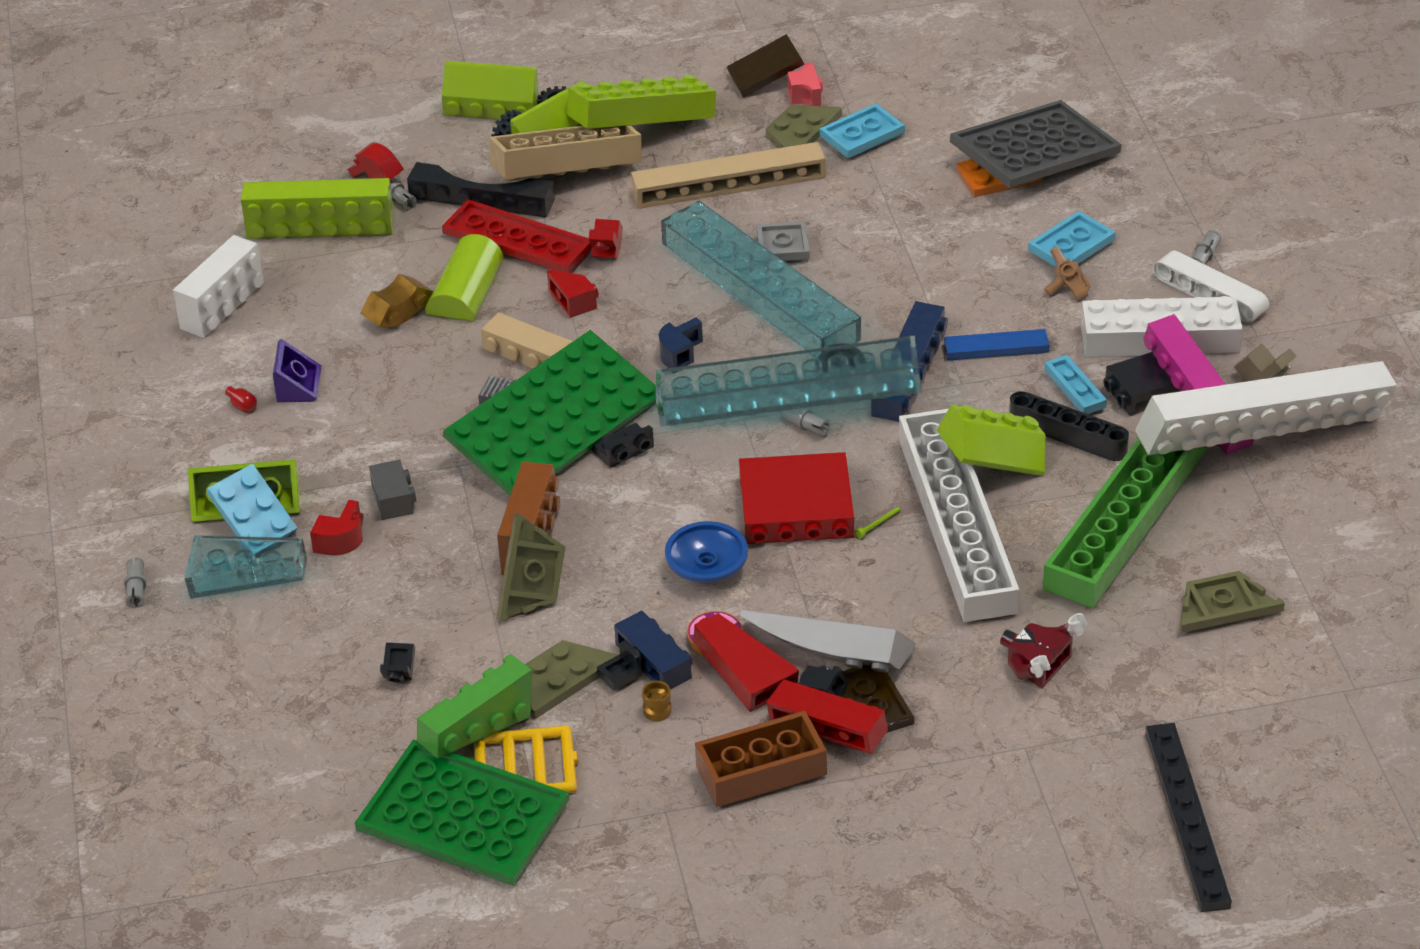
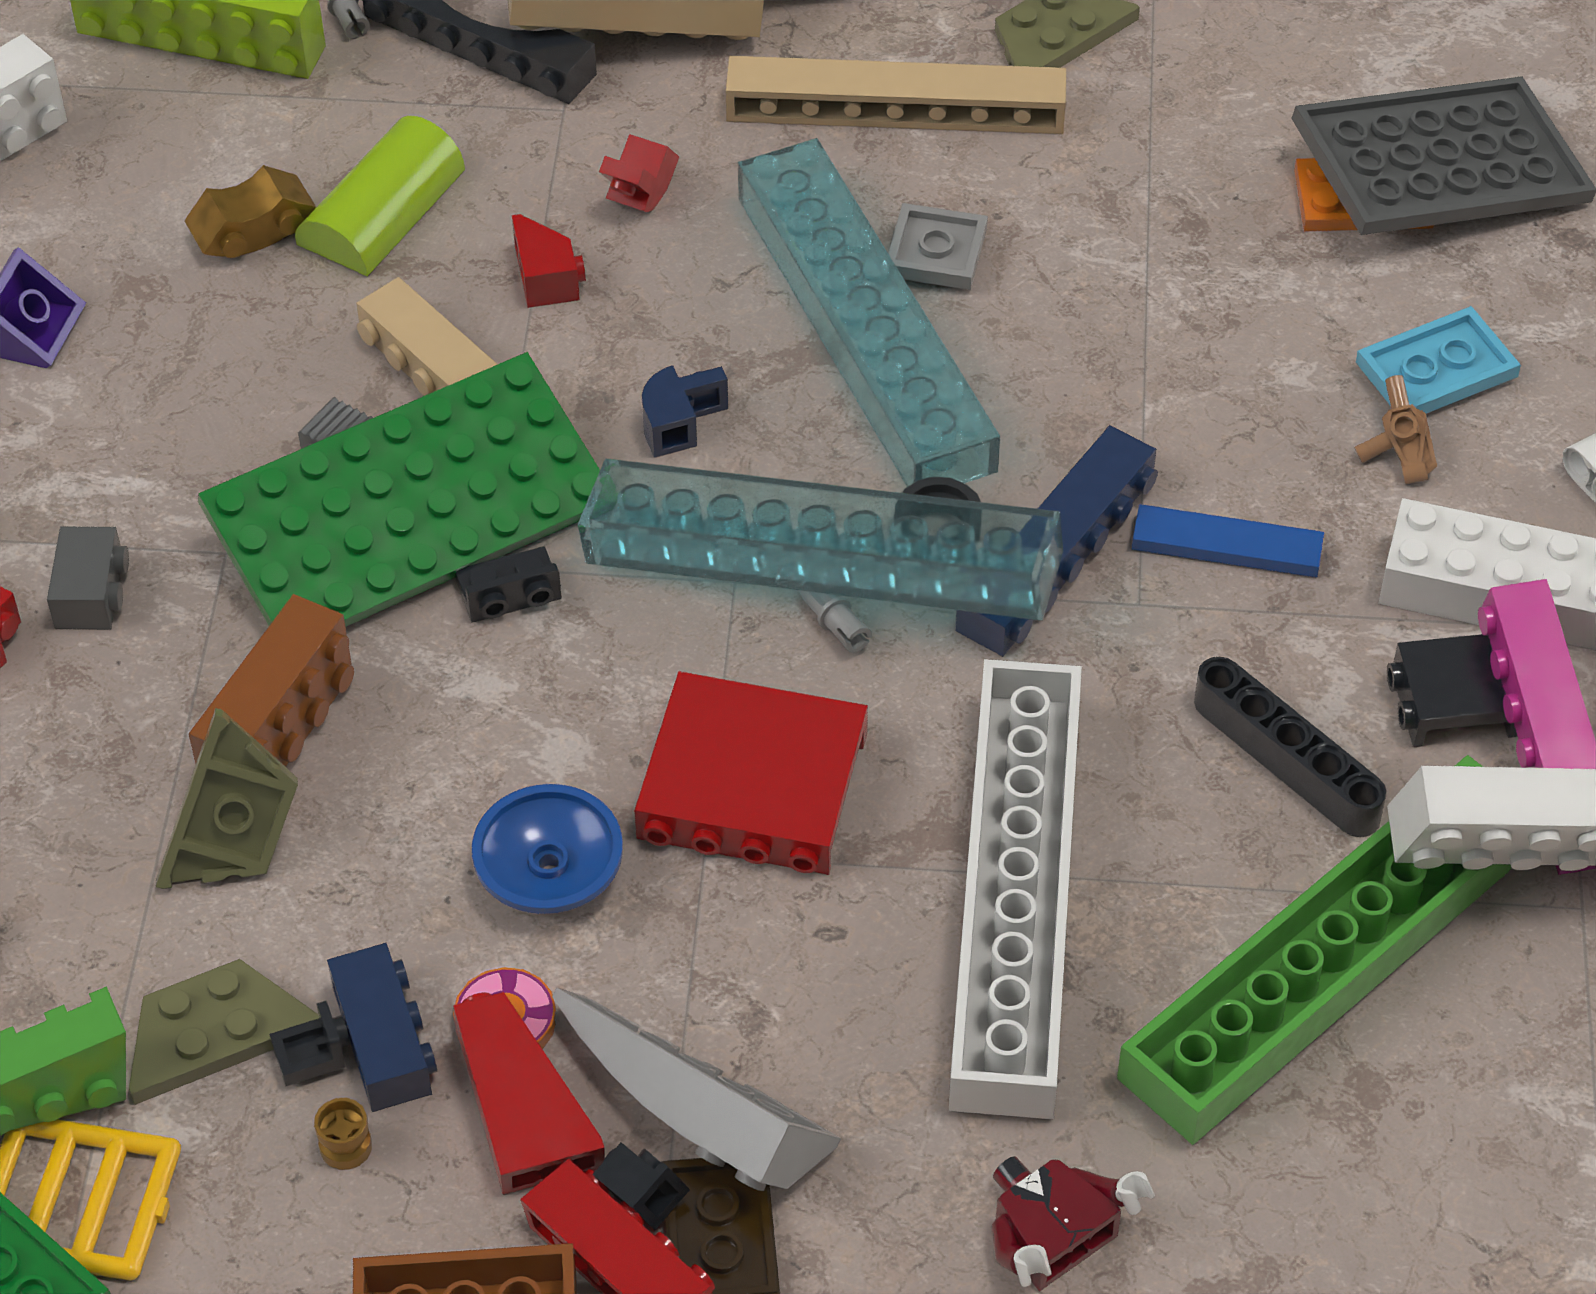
camera: 15 degrees right, 10 degrees up
red plate [442,199,592,273] -> none
medium azure plate [819,103,905,158] -> none
lime piece [854,507,901,539] -> none
lime slope [937,404,1045,476] -> none
medium azure plate [1044,355,1107,414] -> none
olive wing [1180,571,1285,633] -> none

